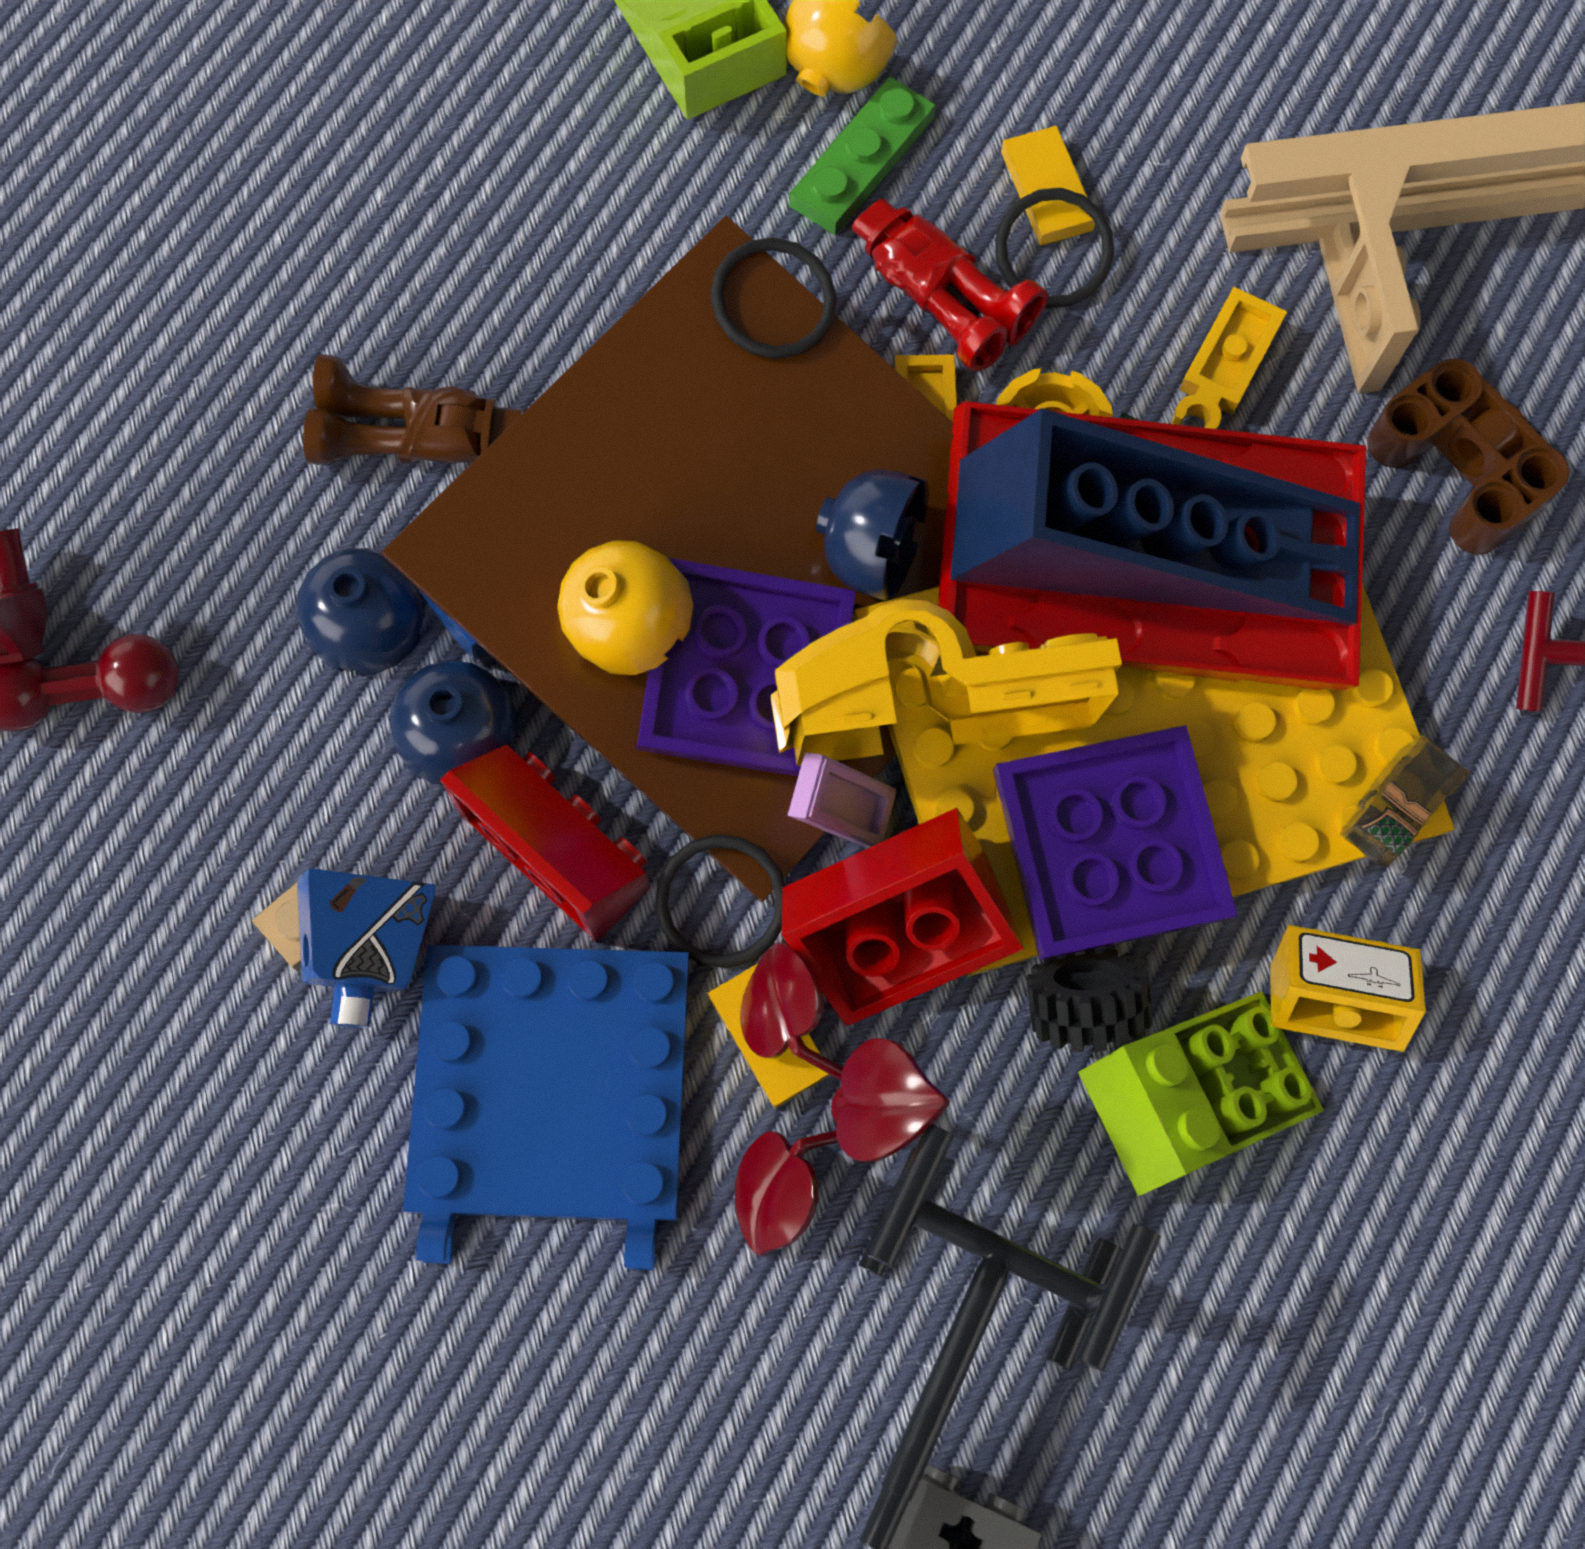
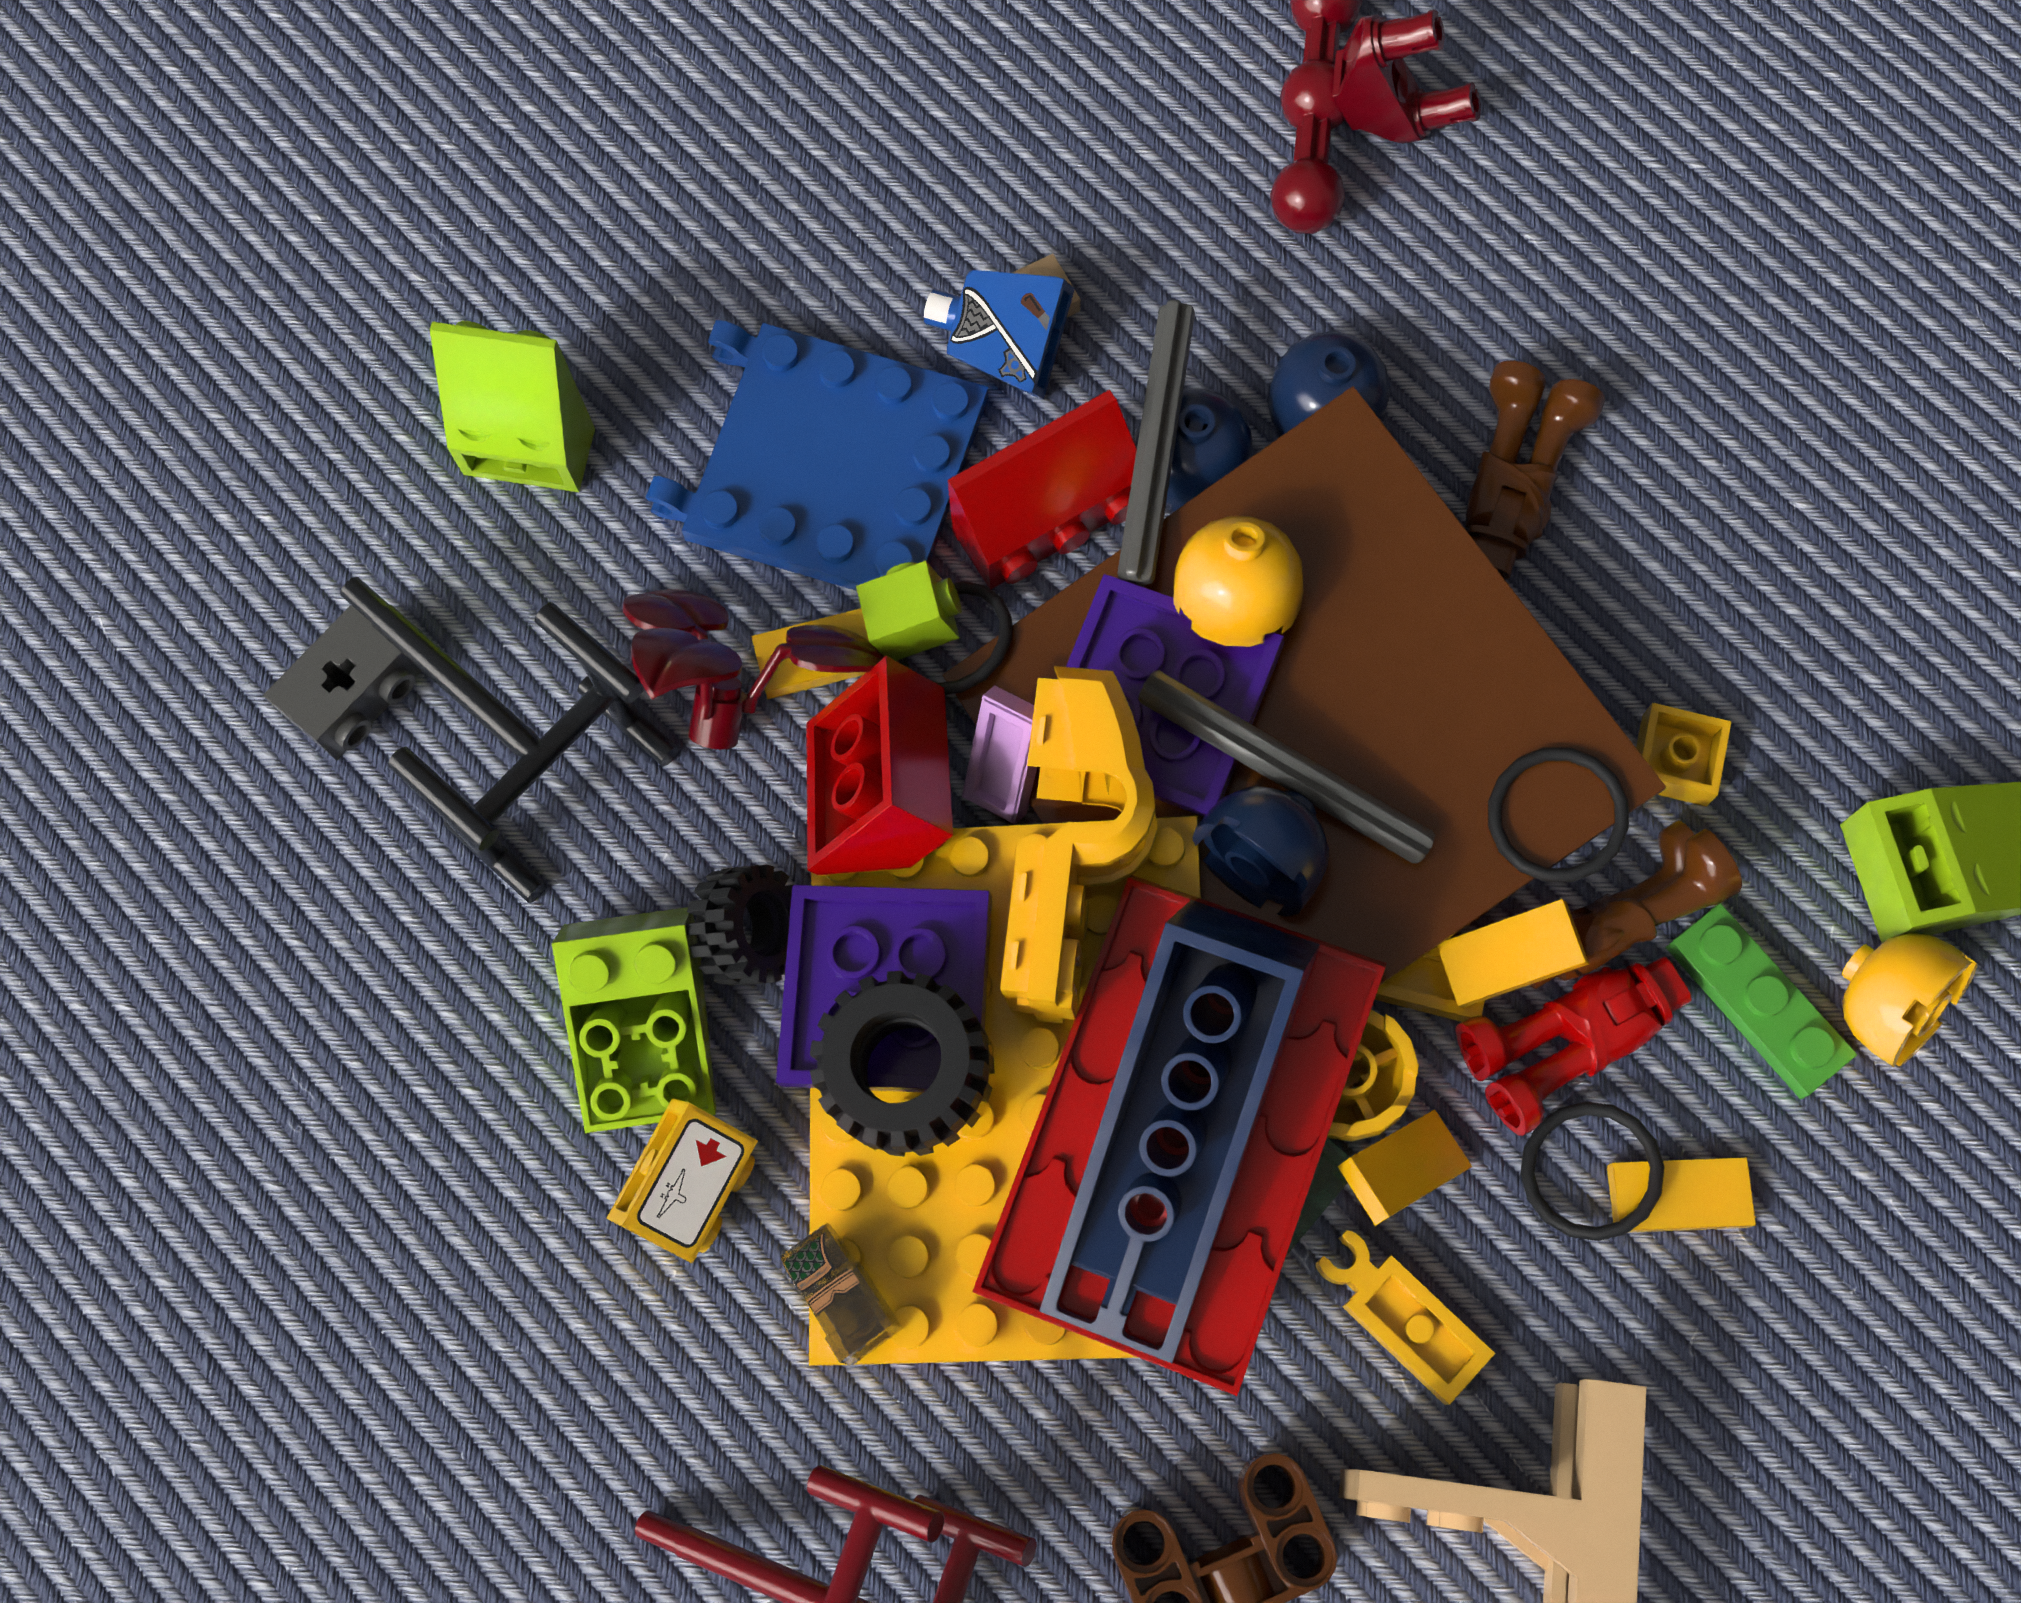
camera: 110 degrees right, 0 degrees up
none -> lime slope [430,321,595,492]
none -> black tyre [810,971,995,1157]
none -> lime brick [856,561,962,661]
none -> dark grey axle [1117,300,1195,587]
none -> dark grey axle [1138,670,1436,863]
none -> yellow tile [1337,1109,1472,1226]
none -> yellow tile [1437,899,1589,1008]
none -> reddish brown piece [1529,820,1742,989]
none -> yellow piece [1636,702,1732,807]

